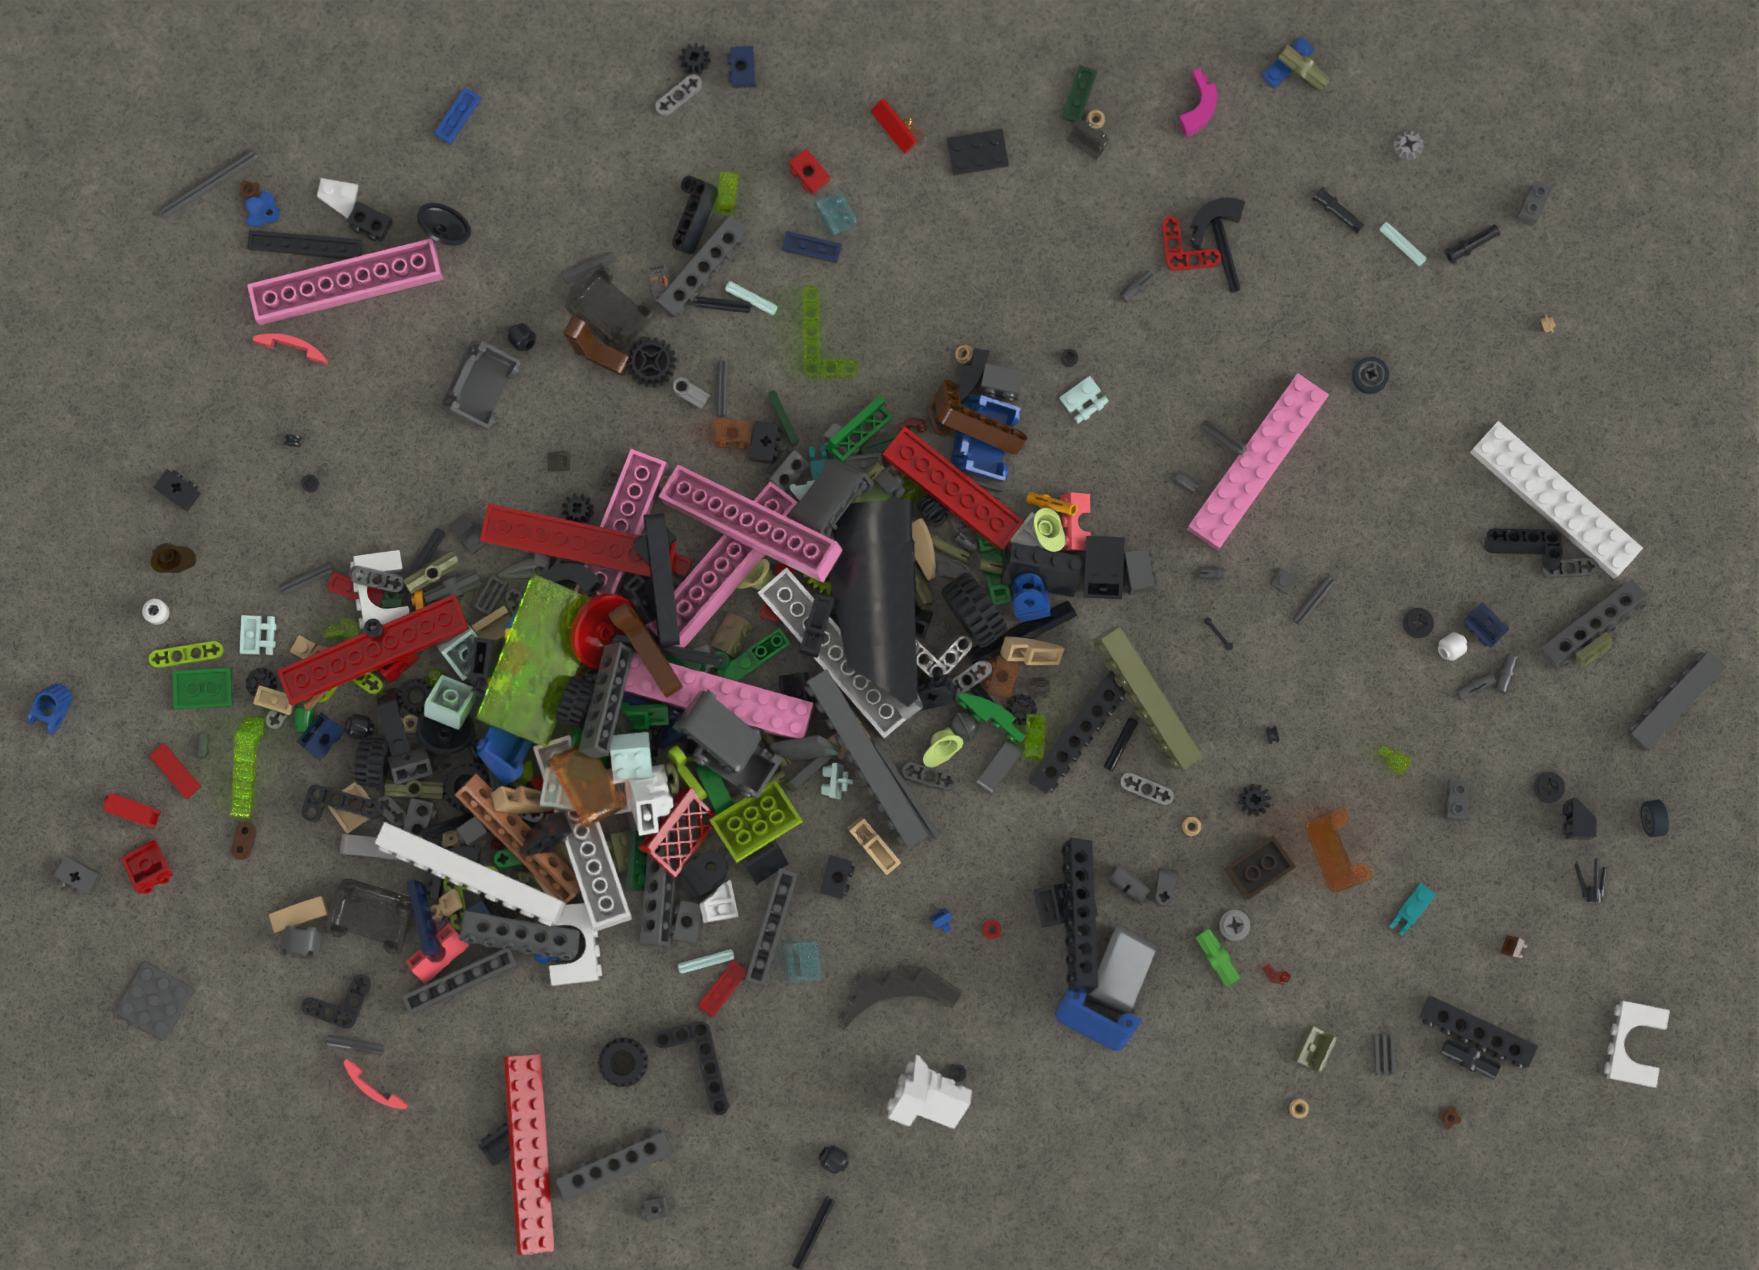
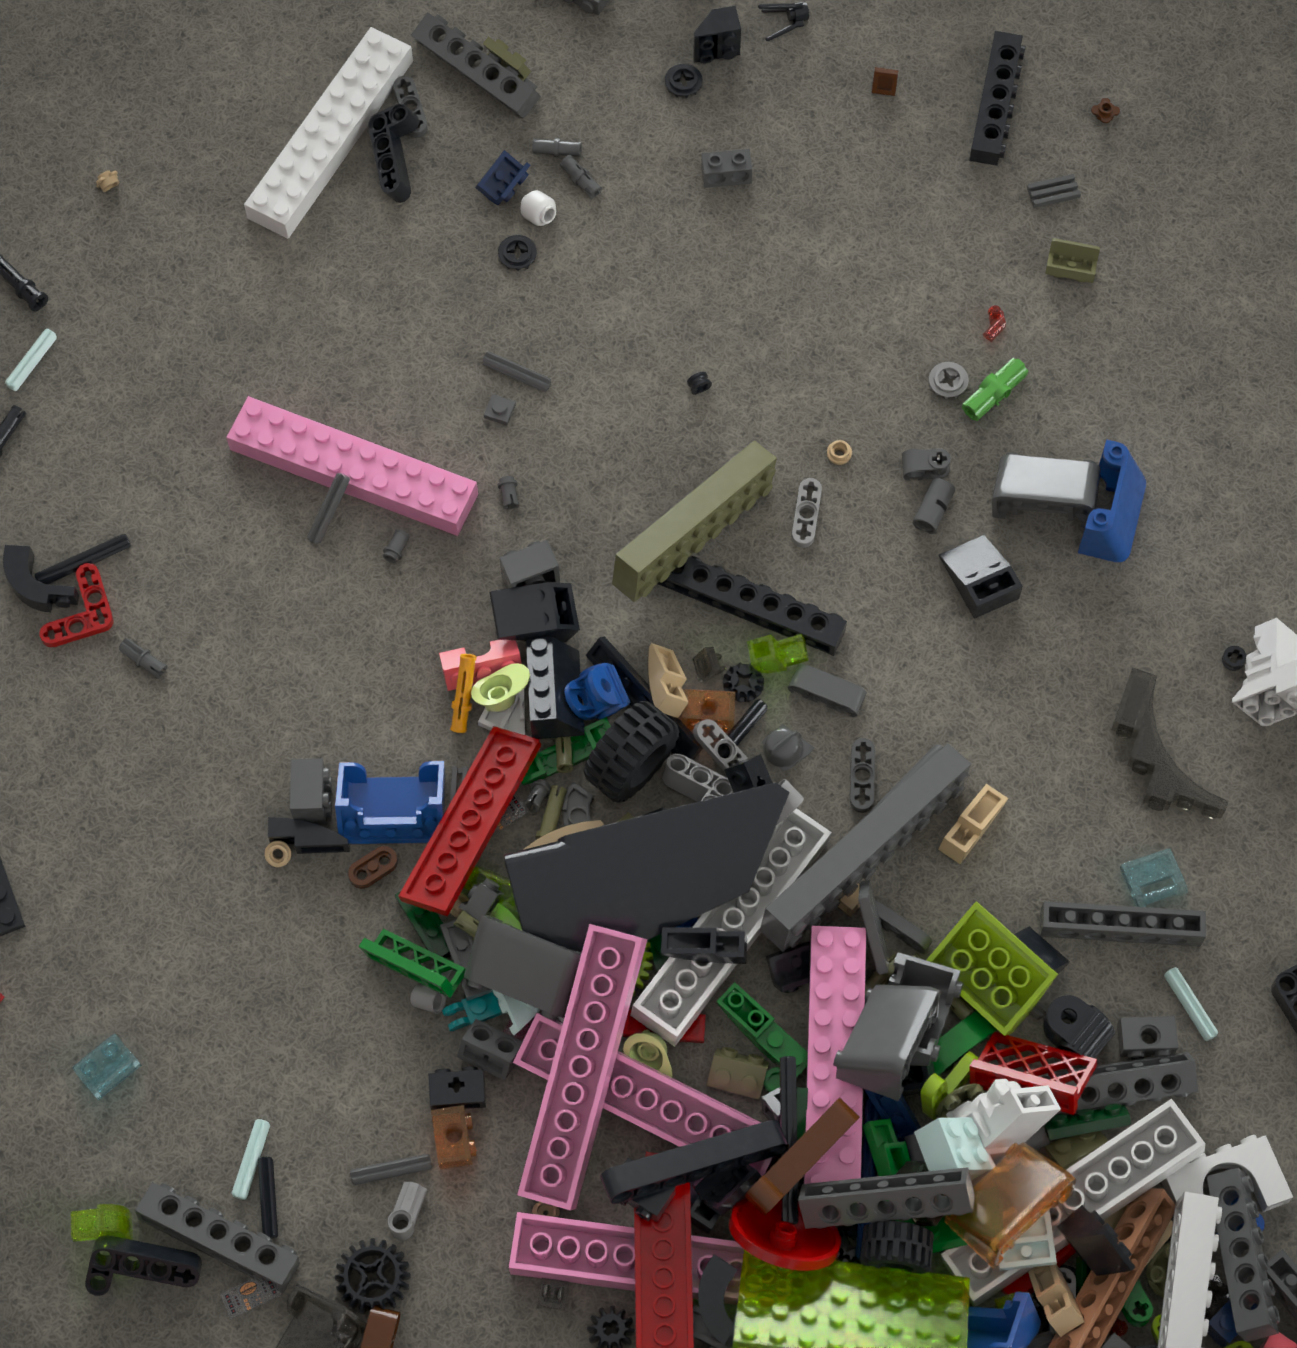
camera: 105 degrees left, 15 degrees down
red tile [697,960,748,1018] -> none
white wing [700,880,739,923] -> none
dark green tile [768,390,799,447] -> none
dark blue plate [782,231,842,263] -> none
red brick [789,148,830,195] -> none
clear neon green beam [802,285,859,379] -> none
black brick [820,855,855,899] -> none
light aqua hips [821,763,853,800] -> none
clear red arm [898,417,927,433] -> none
black gear [917,494,948,527] -> none
yellowish green piece [923,727,963,768] -> none
blue tile [929,908,953,933] -> none
reddish brown beam [935,379,1028,455] -> none
green slope [956,693,1025,743] -> none
red plate [982,920,1001,940] -> none
light aqua plate [1059,376,1109,424] -> none
black bush [1061,349,1078,367] -> none
black brick [1061,838,1098,994] -> none
black axle [1104,718,1138,771] -> none
black hinge [1205,618,1233,650] -> none
dark brown brick [1224,835,1296,901] -> none
black gear [1238,784,1271,817] -> none
tan plate [1289,1099,1309,1118] -> none
clear orange windscreen [1306,806,1374,892] -> none
wheel [1352,356,1390,394] -> none
clear neon green plate [1378,746,1413,776] -> none
teal hinge [1389,883,1436,936] -> none
black piece [1440,1039,1501,1080] -> none

